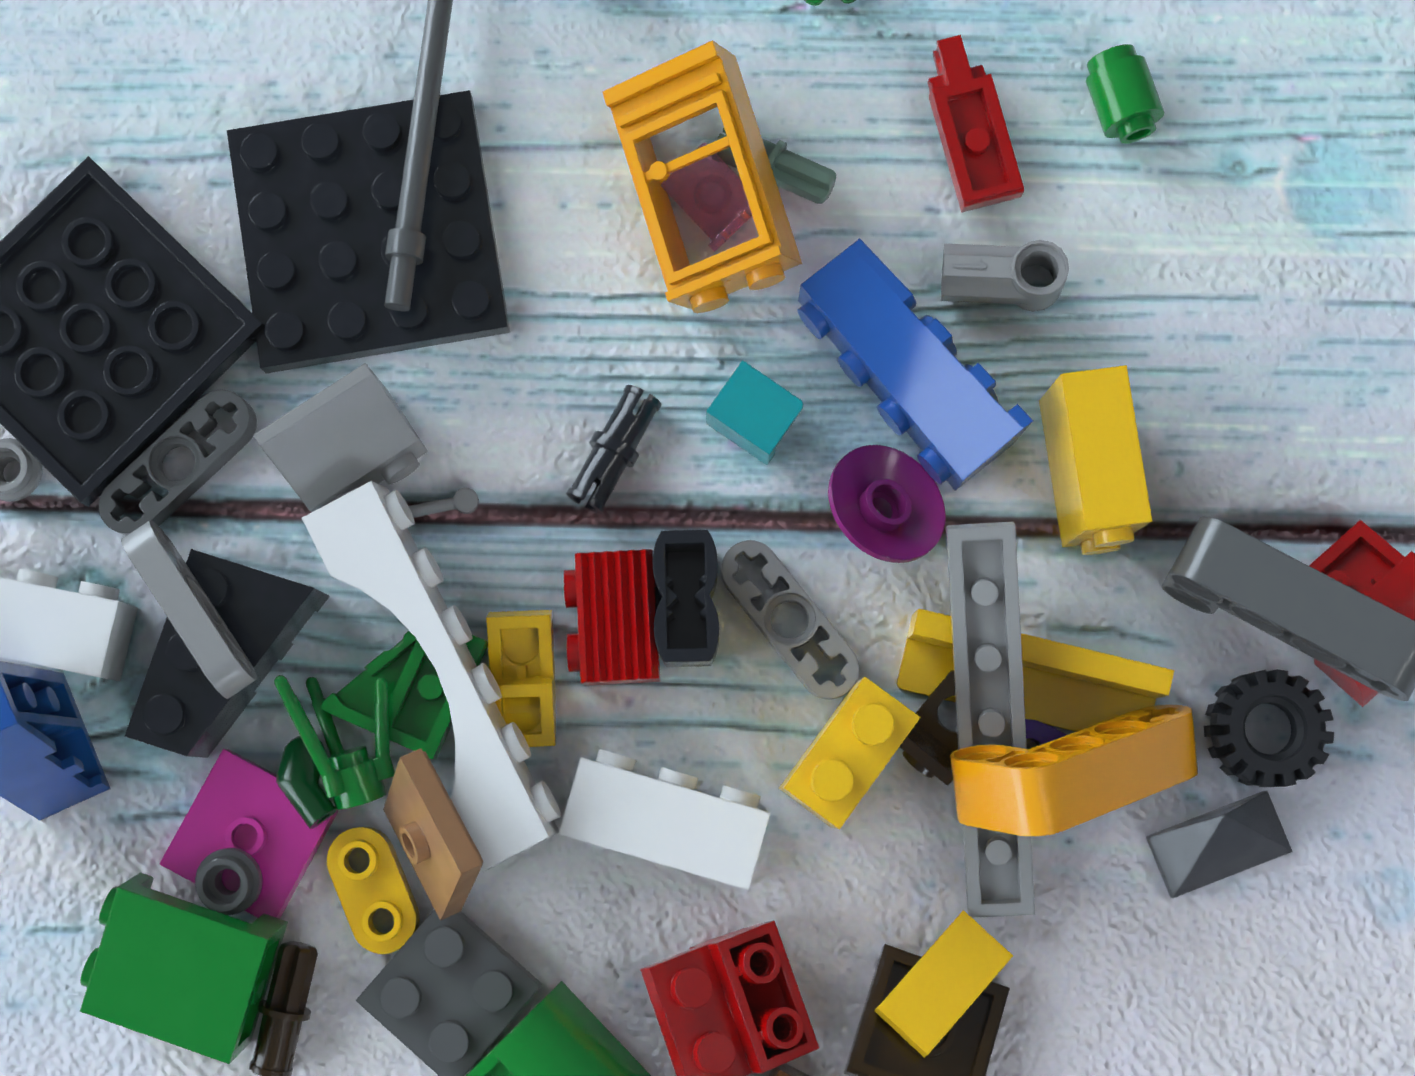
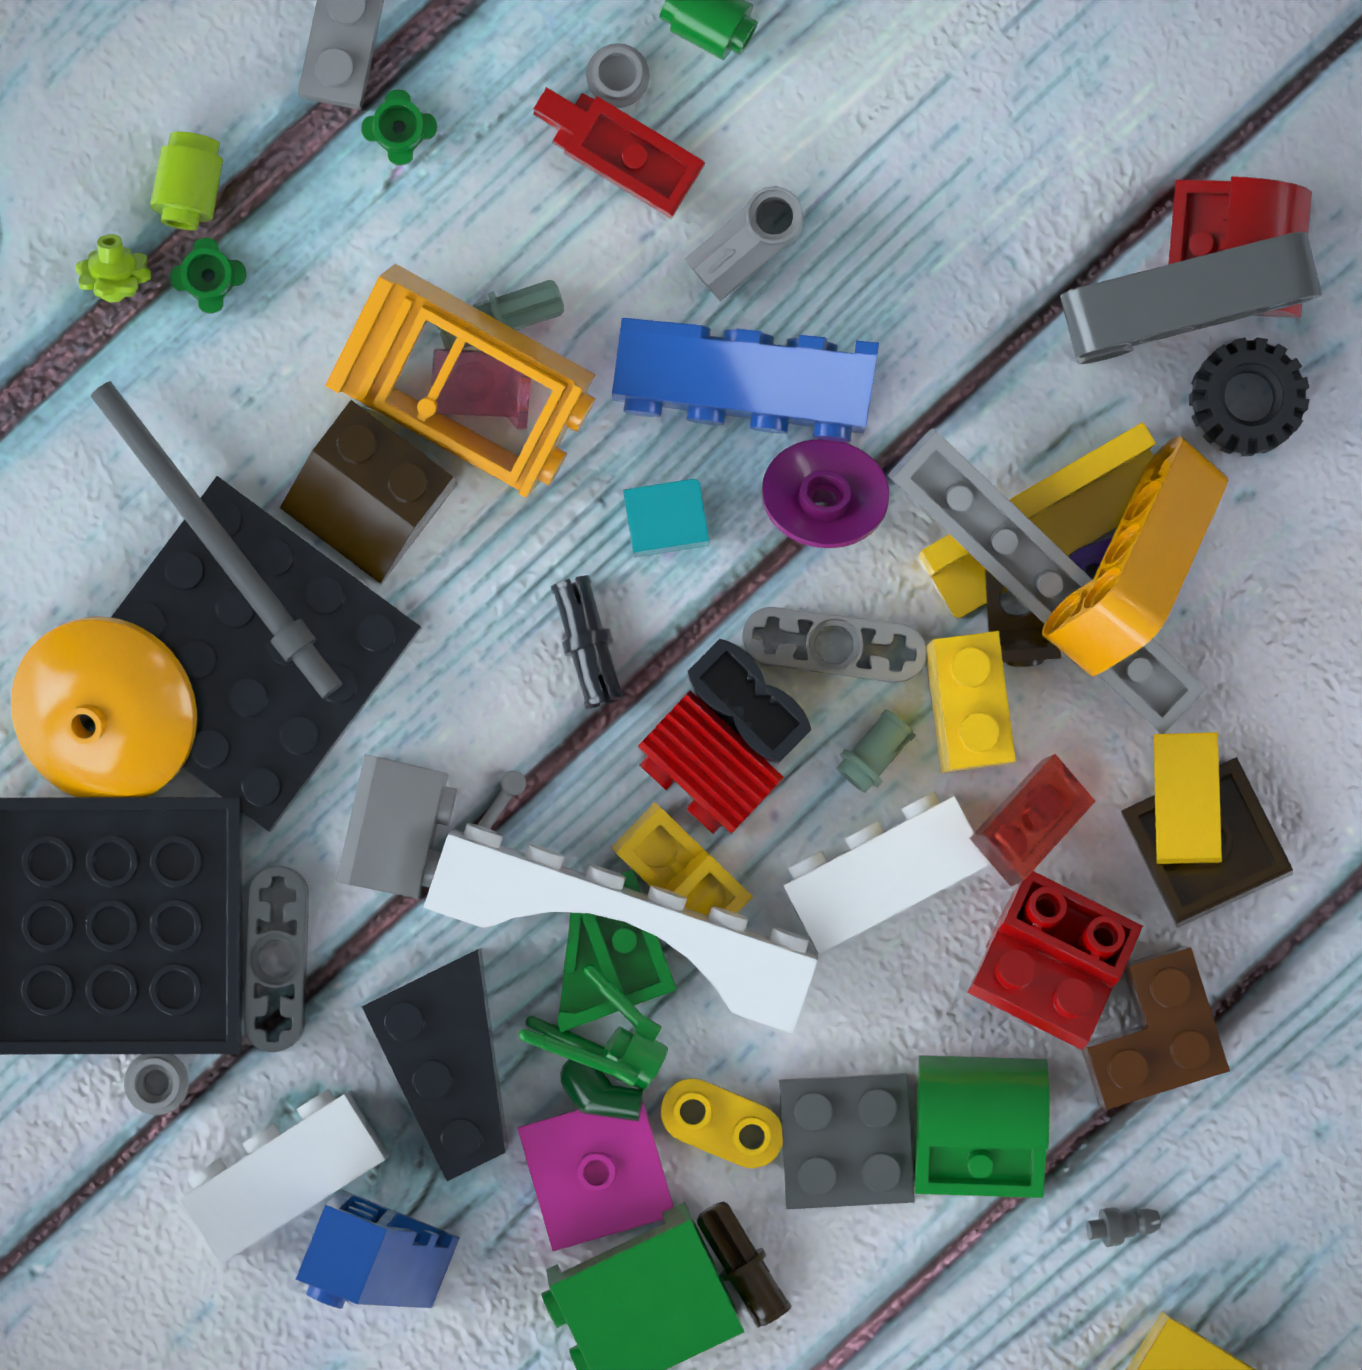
camera: 45 degrees left, 5 degrees up
light grey beam [121,520,257,699] -> none
dark grey plate [195,848,263,915] -> none
medium nougat plate [383,748,484,921] -> none
yellow brick [1039,365,1153,555] -> none
black slope [1146,791,1293,898] -> none
none -> light orange dish [11,616,197,797]
none -> dark brown slope [280,400,458,585]
none -> light grey plate [586,43,650,108]
none -> sand green pin [837,709,916,793]
none -> clear red plate [969,754,1096,887]

